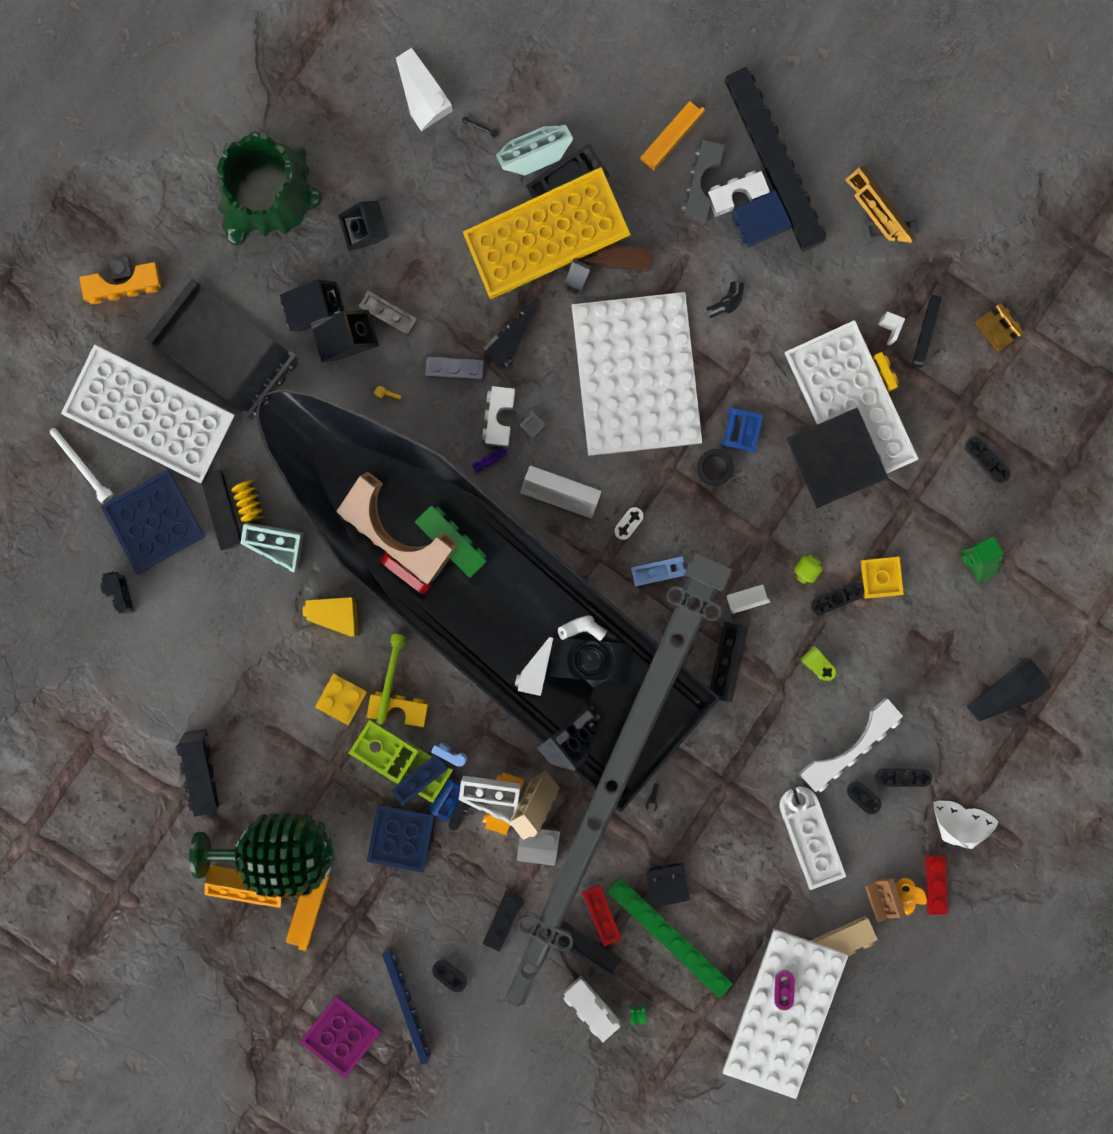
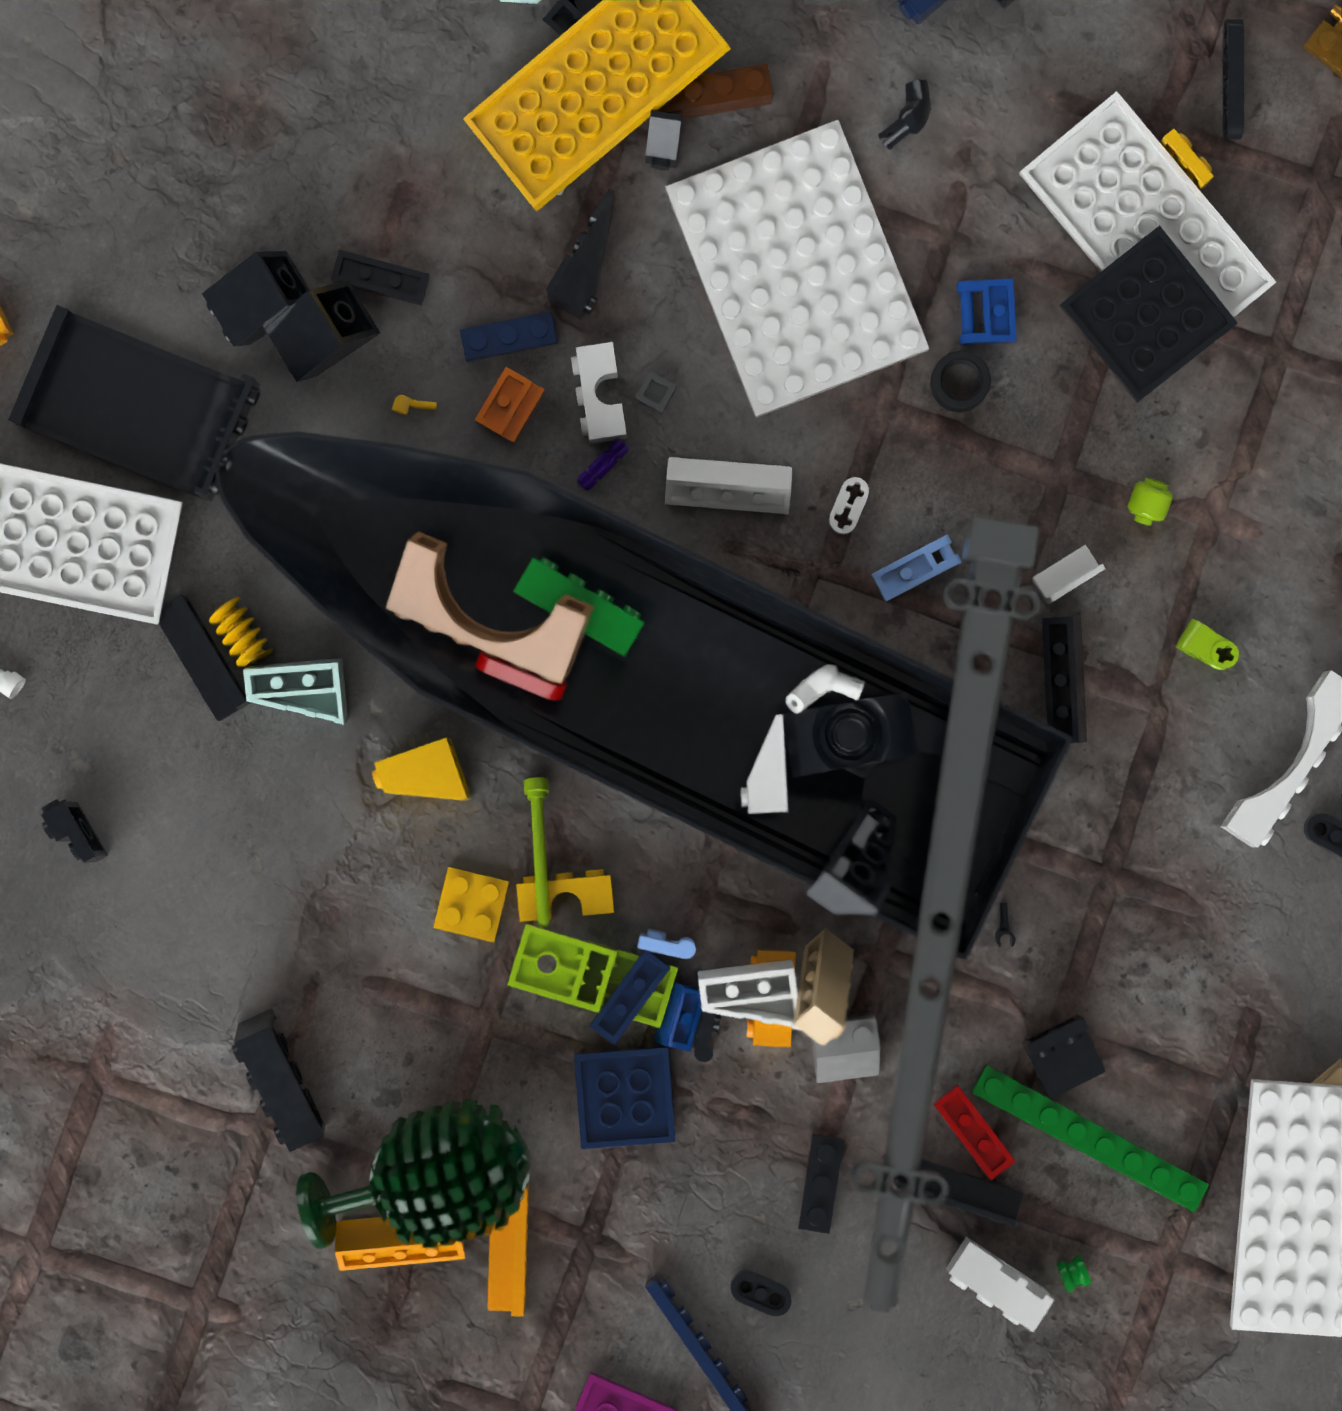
camera: 15 degrees left, 0 degrees up
dark blue plate [101,470,206,574] -> none
dark green piece [217,132,322,246] -> none
black slope [338,201,389,251] -> none
magenta plate [774,970,795,1010] -> none
white plate [779,786,846,890] -> none
black beam [810,583,864,615] -> none
yellow plate [860,557,904,599] -> none
white panel [878,311,905,346] -> none
none -> orange plate [475,367,545,444]

